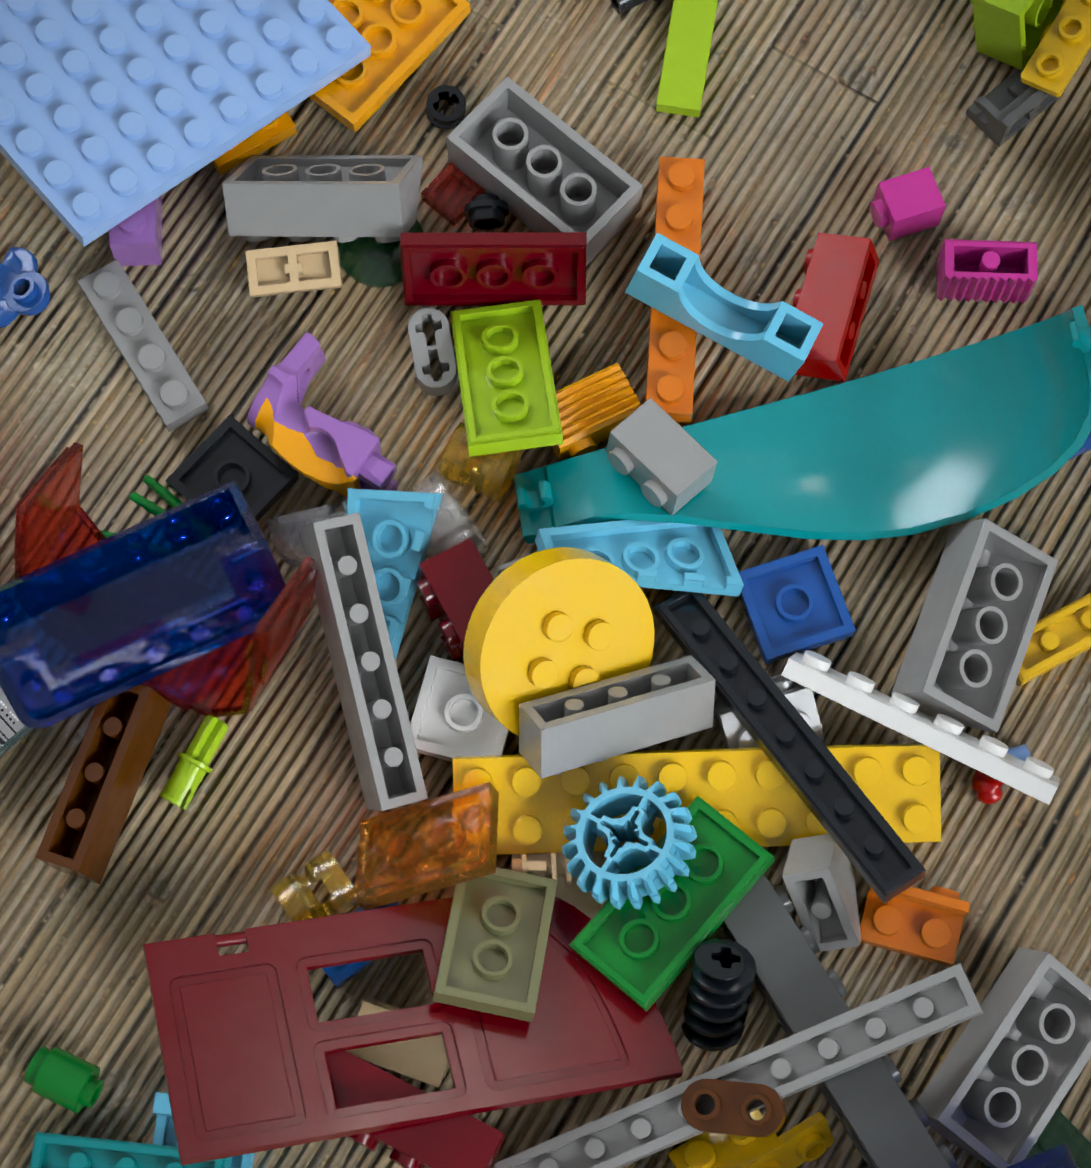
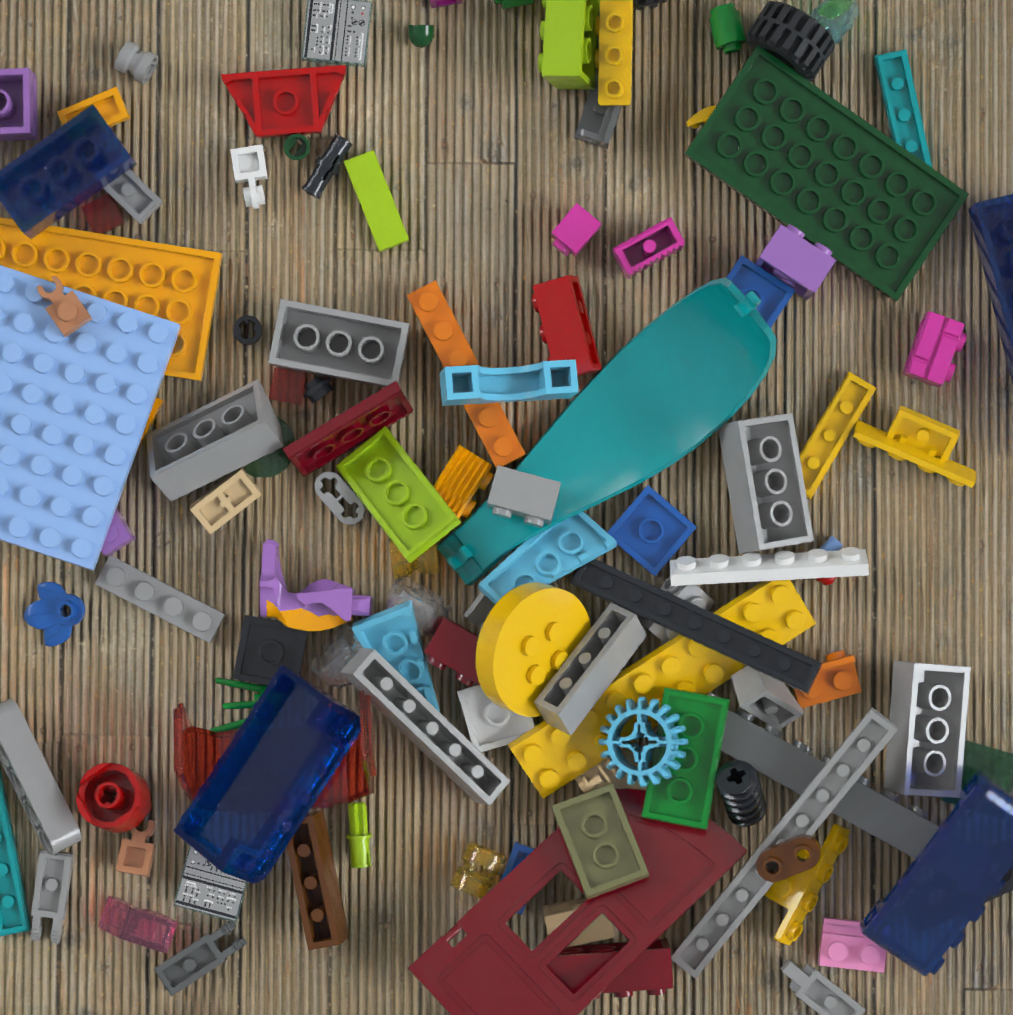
camera: 25 degrees left, 15 degrees up
clear orange plate [354,782,499,911] -> none

